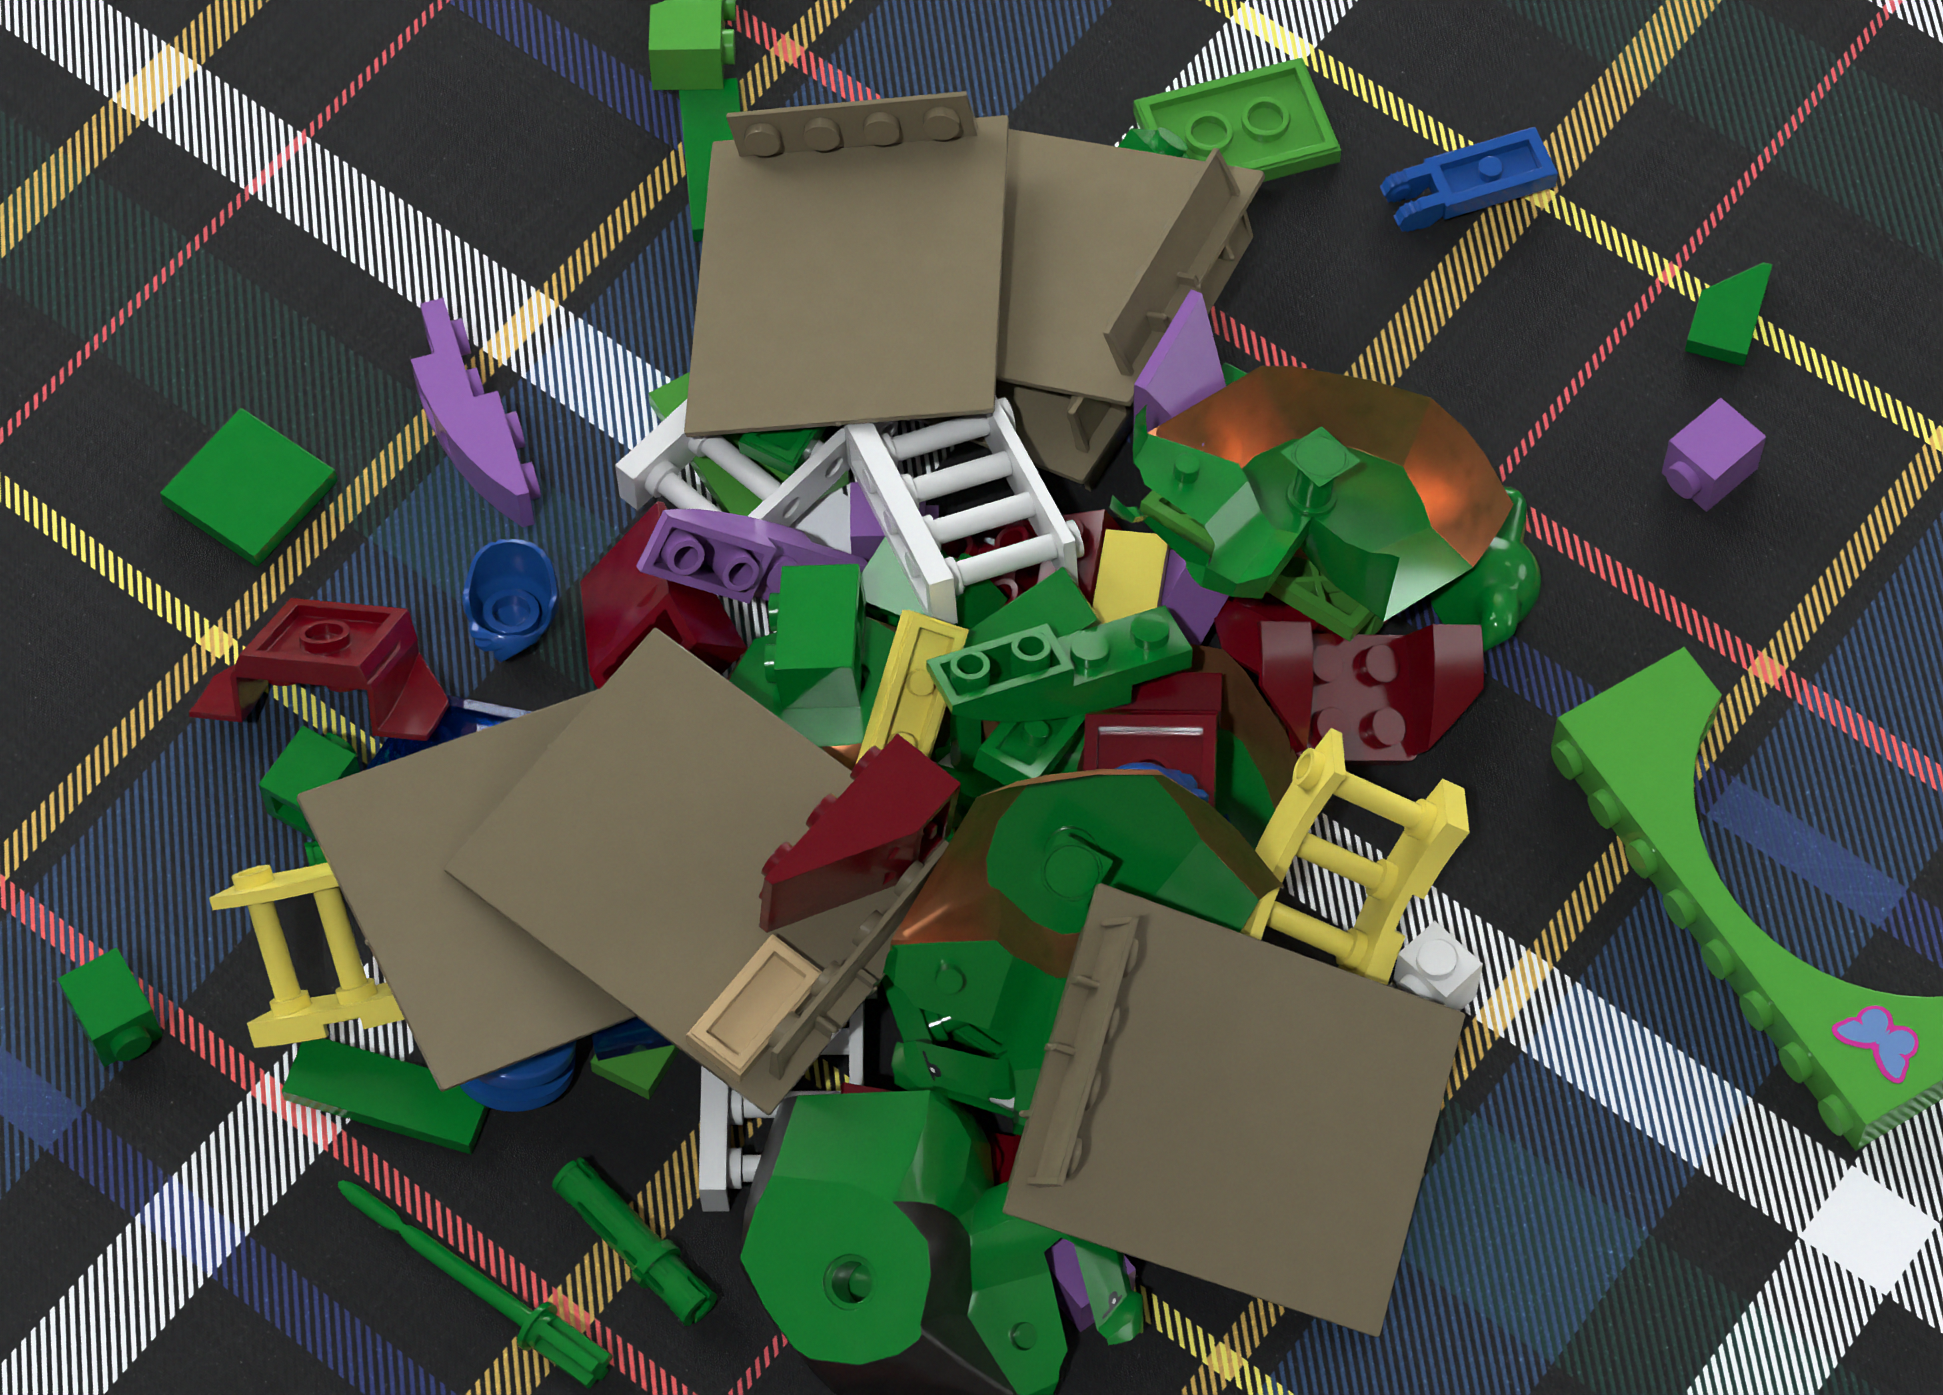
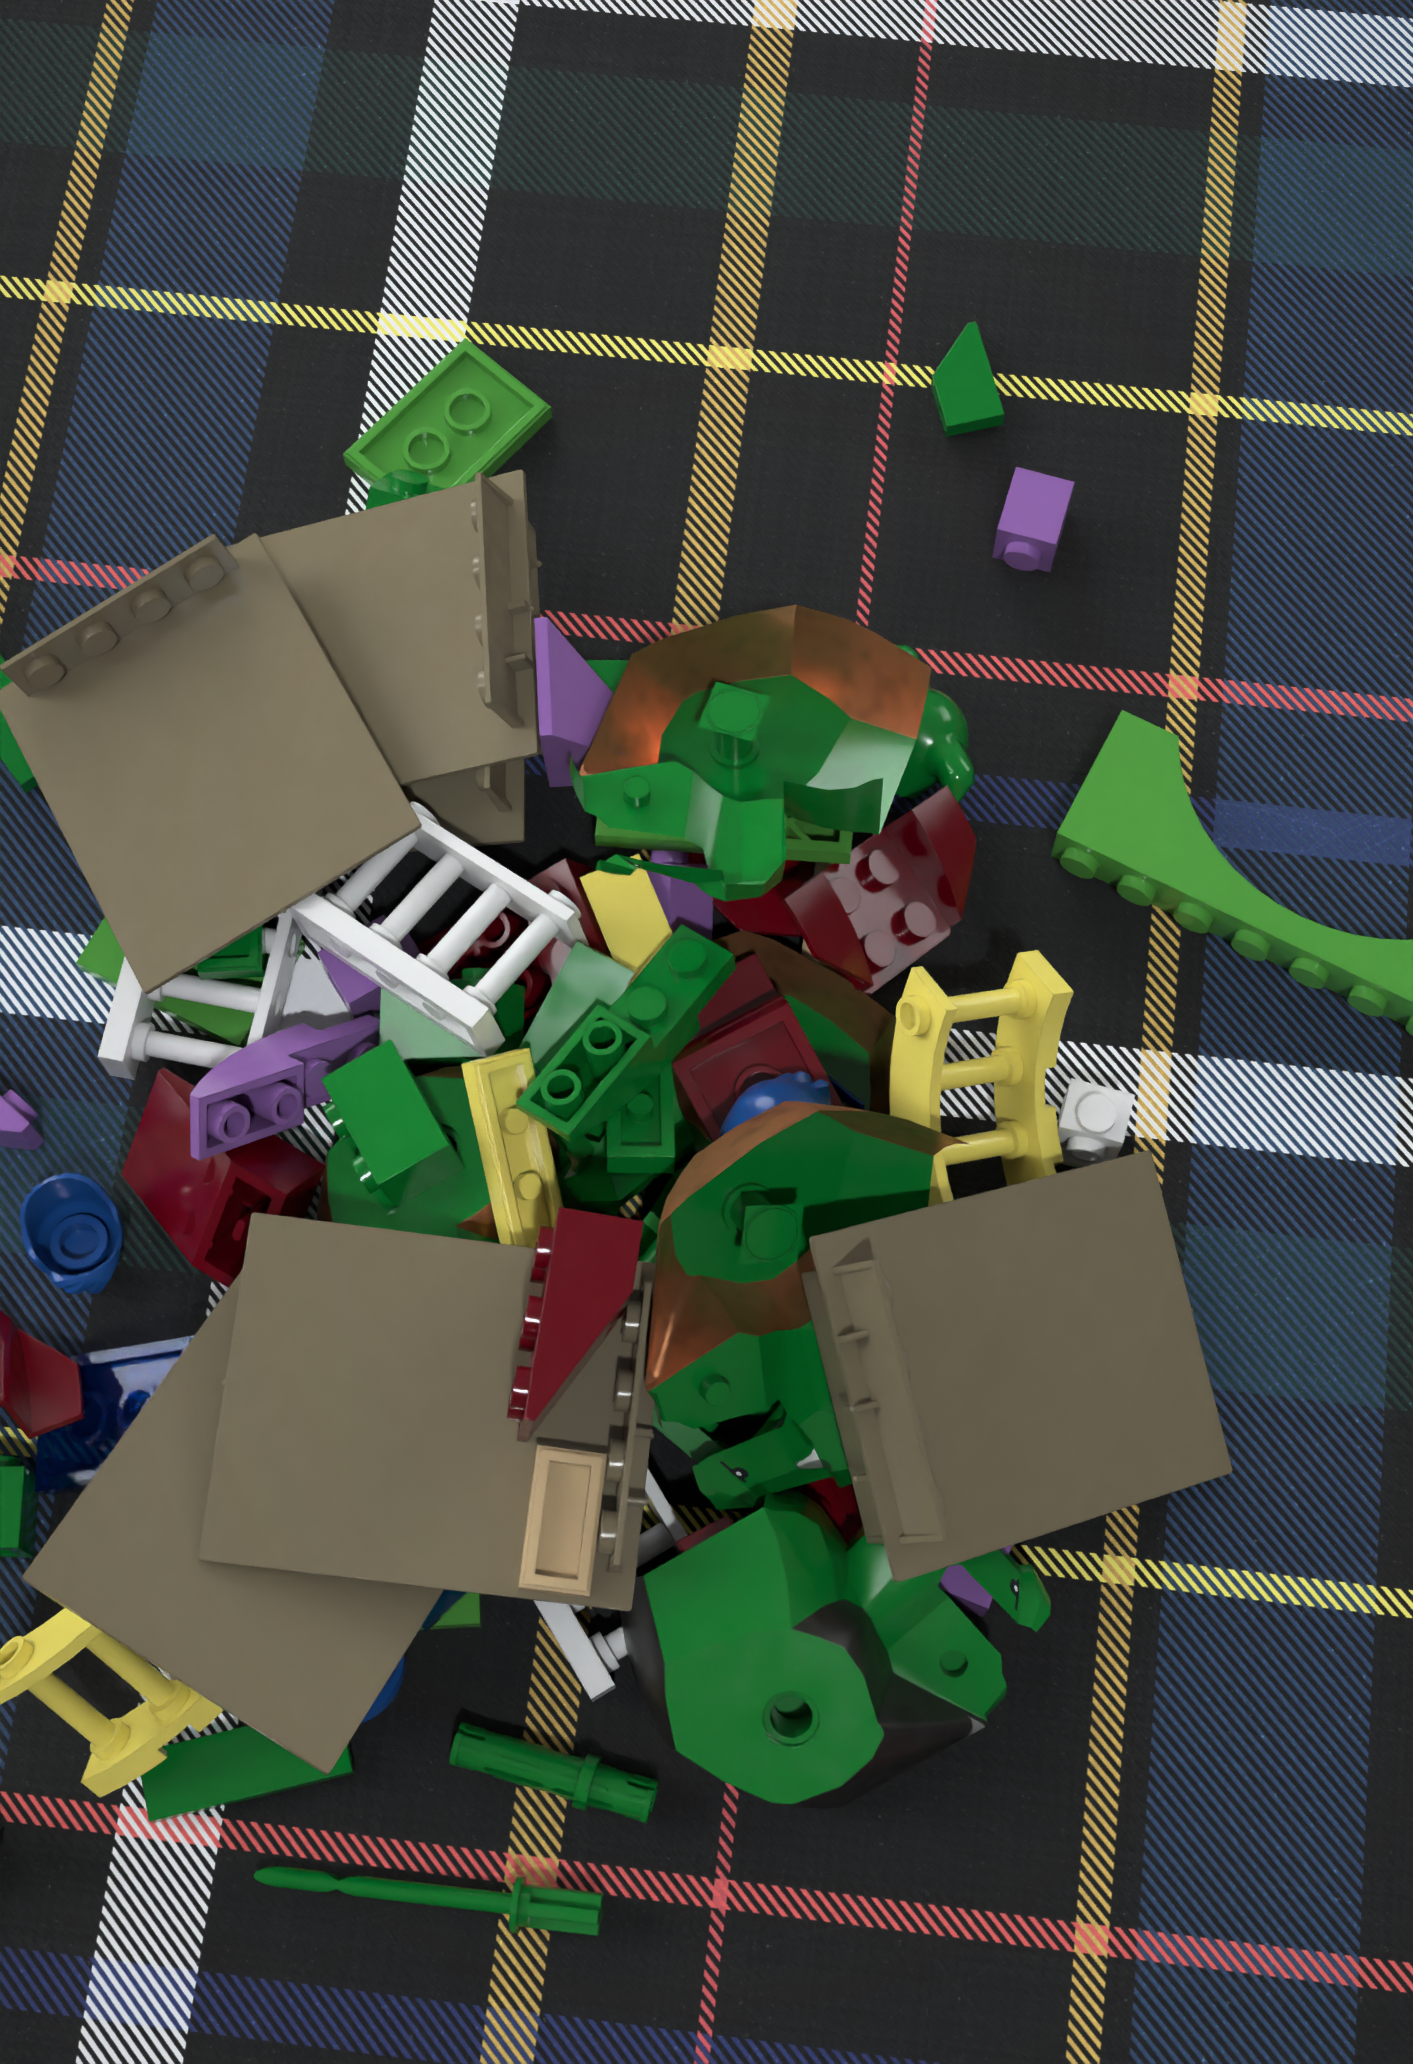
camera: 30 degrees left, 10 degrees up
blue hinge [1380,127,1558,232] -> none

